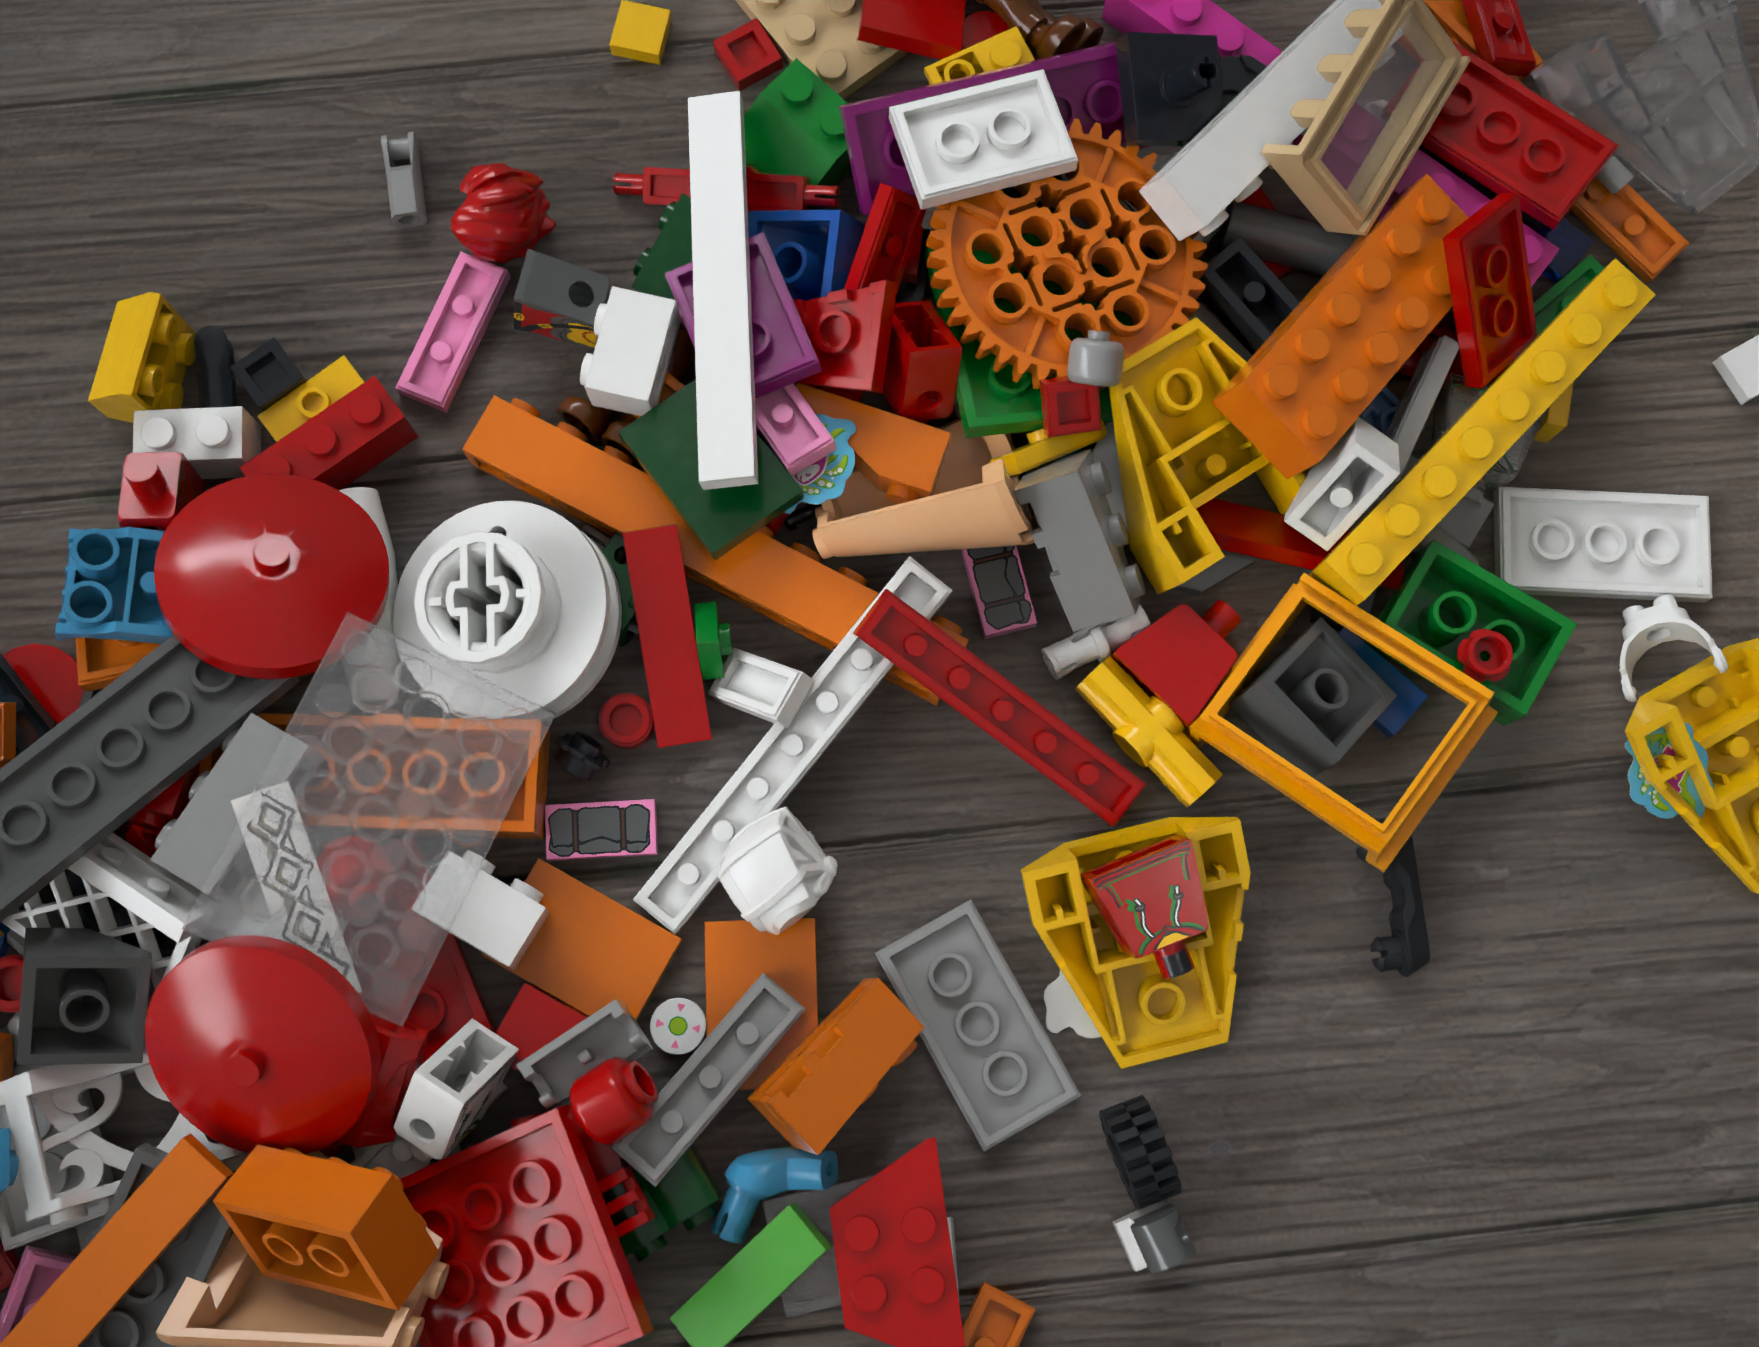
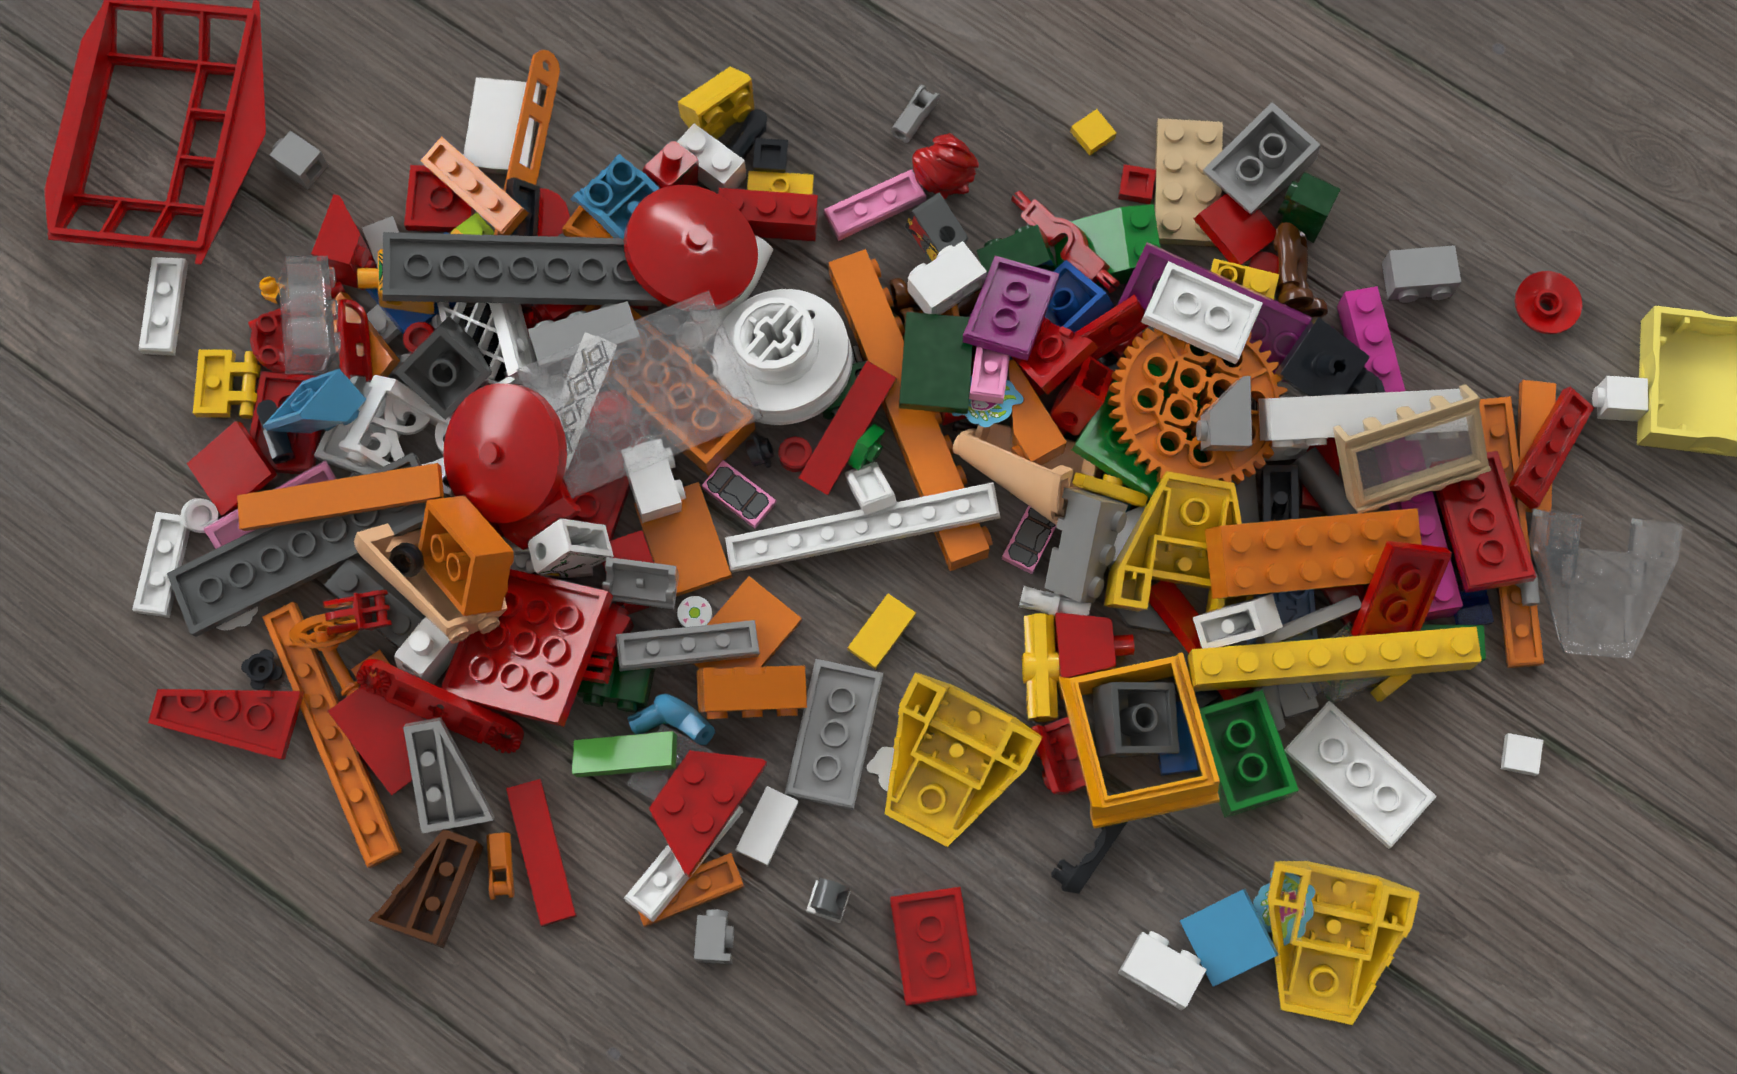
camera: 45 degrees right, 5 degrees down
red head [569,1057,658,1146] -> none
white tile [688,91,758,490] -> none
white piece [717,807,838,935] -> none
red tile [853,589,1146,827] -> none
red tile [1040,376,1102,438] -> none
light grey piece [1067,330,1125,387] -> none
red torso [1080,835,1209,979] -> none
black tyre [1099,1095,1182,1210] -> none
red plate [1457,629,1513,683] -> none
white helmet [1619,595,1729,702] -> none
none -> black plate [389,543,424,577]
none -> white tile [736,786,799,866]
none -> yellow tile [847,593,916,670]
none -> red tile [890,887,977,1006]
none -> red bracket [1031,717,1086,795]
none -> white brick [1118,931,1207,1010]
none -> dark azure tile [1180,889,1279,987]
none -> light grey slope [1196,376,1252,451]

